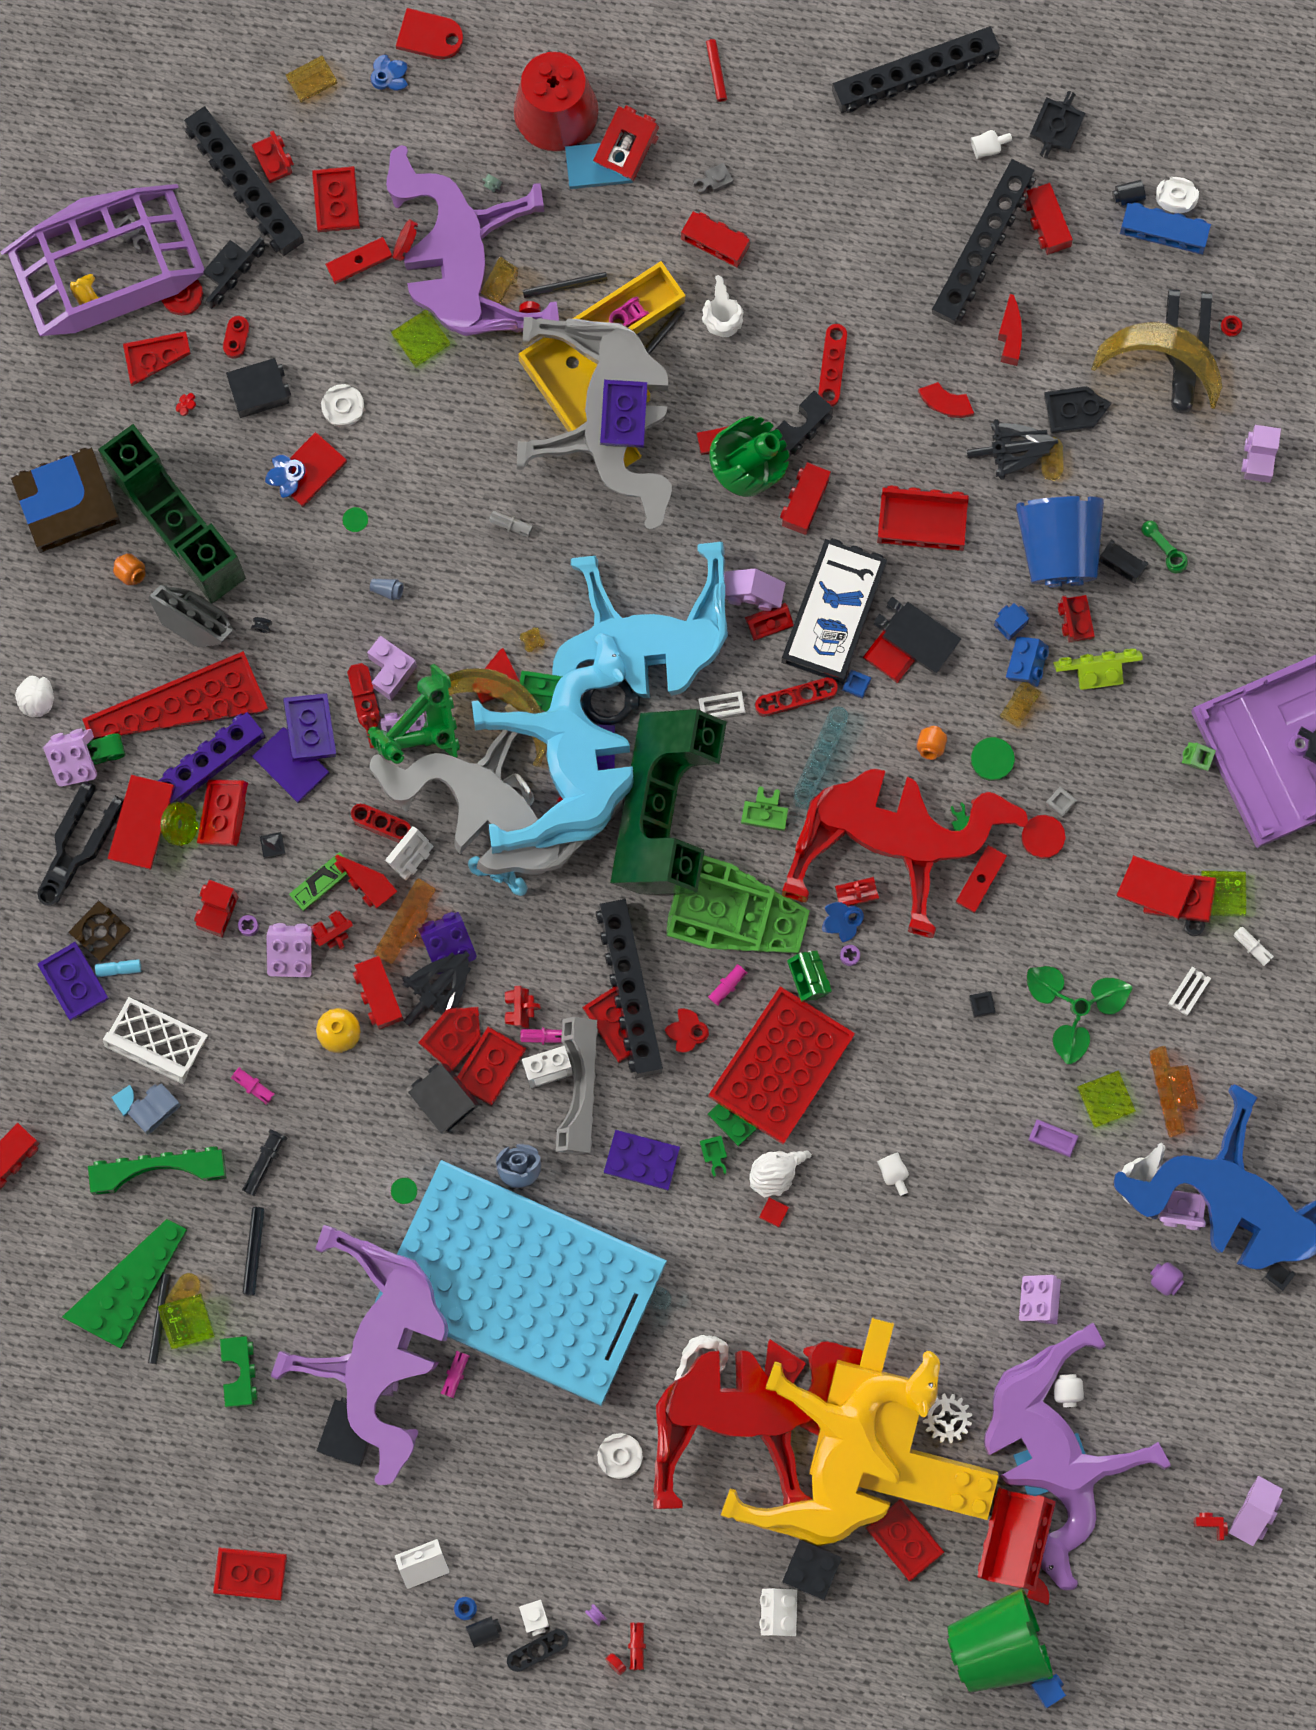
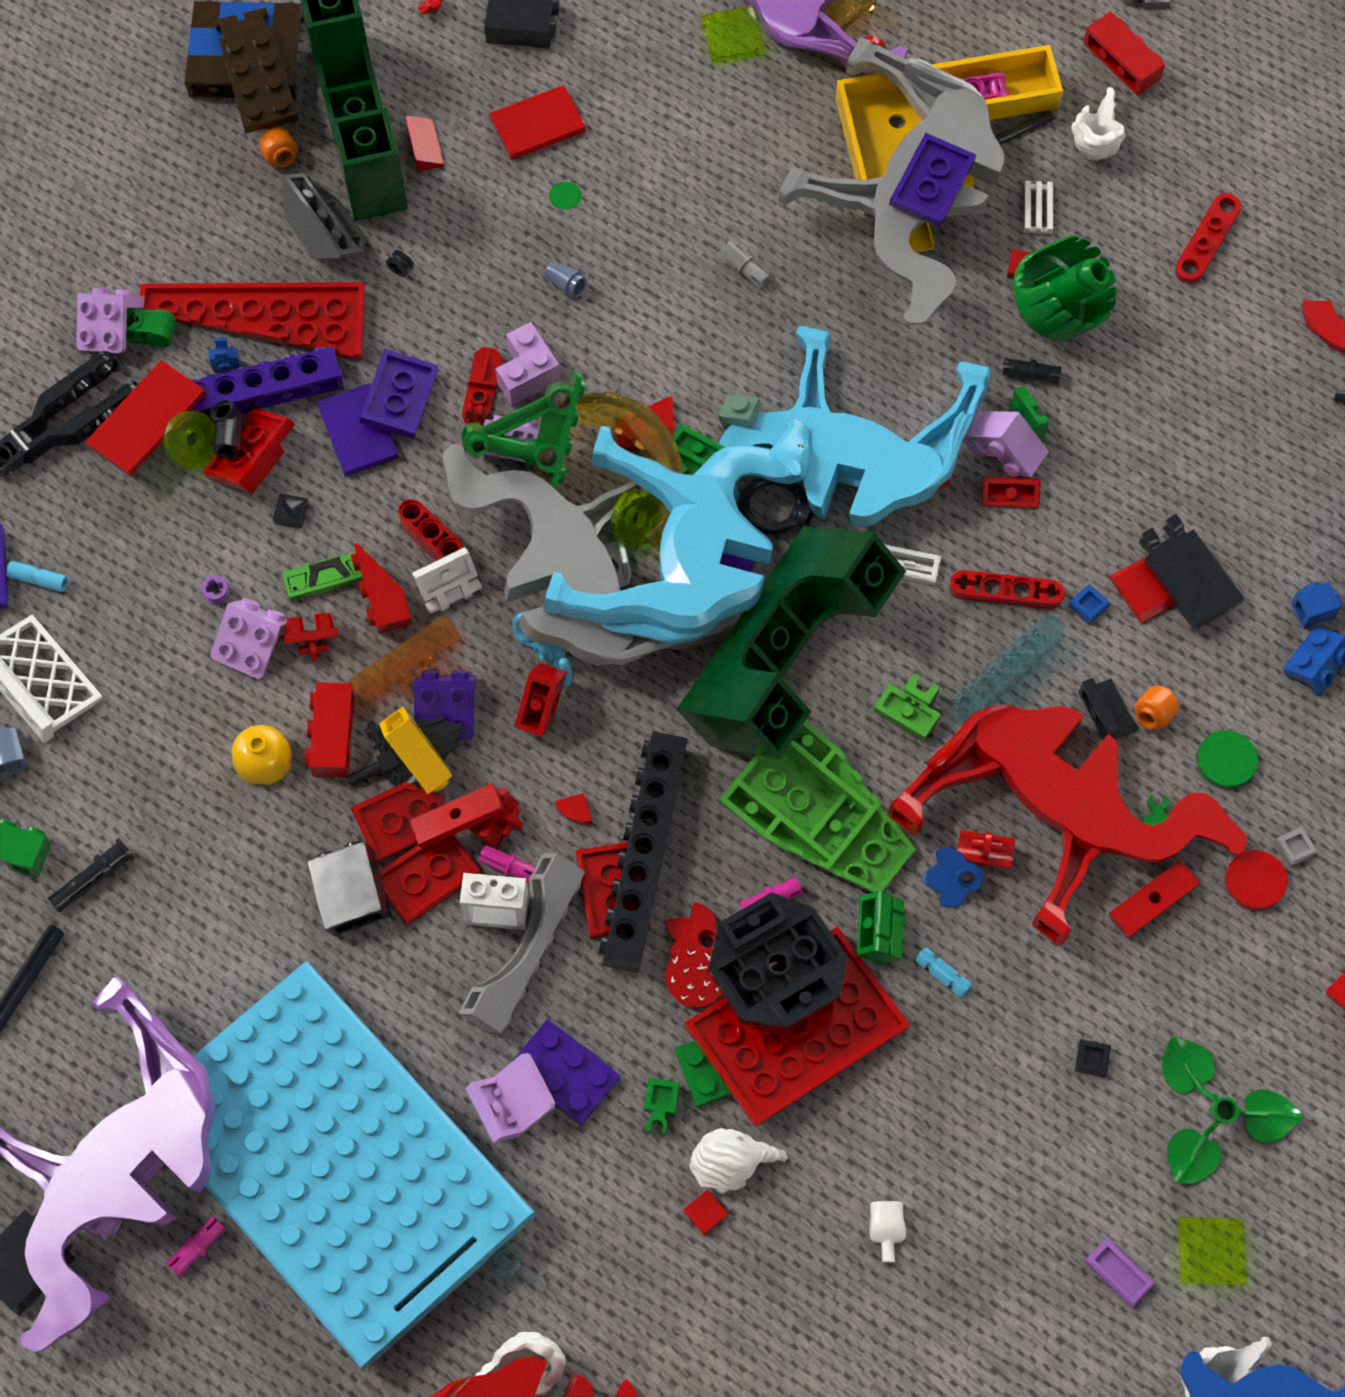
camera: 20 degrees right, 10 degrees down
white hair [15,675,54,717] -> none
dark brown piece [68,900,131,962] -> none
red brick [194,880,239,938] -> none
dark pink pin [231,1067,275,1105] -> none
blue plate [265,455,305,498] -> none
white tile [321,384,364,427] -> none
green sticker [391,1178,417,1204] -> none
sand blue cylinder [496,1144,541,1188] -> none
clear yellow plate [520,627,545,652] -> none
black bar [522,272,608,298] -> none
black arch [776,391,833,457] -> none
red brick [780,462,831,535] -> none
brick [781,538,887,684] -> none
medium lavender bush [840,945,860,966] -> none
red panel [877,485,969,551] -> none
clear yellow slope [1000,682,1042,728] -> none
clear orange bracket [1149,1046,1198,1137] -> none
none -> blue plate [209,338,242,374]
none -> black piece [210,399,248,460]
none -> dark brown hinge [213,7,299,134]
none -> yellow slope [379,706,452,794]
none -> slope [405,116,444,172]
none -> red tile [410,783,505,849]
none -> lavender bracket [465,1053,555,1143]
none -> red brick [514,662,567,737]
none -> red tile [555,793,593,825]
none -> clear neon green tile [611,489,661,548]
none -> red tile [665,946,722,1007]
none -> black piece [707,892,848,1030]
none -> sand green bracket [718,394,762,431]
none -> medium azure axle [916,948,971,997]
none -> black pin [1002,357,1061,384]
none -> green wing [1009,386,1049,443]
none -> white tile [1024,181,1053,234]
none -> black panel [1078,678,1137,740]

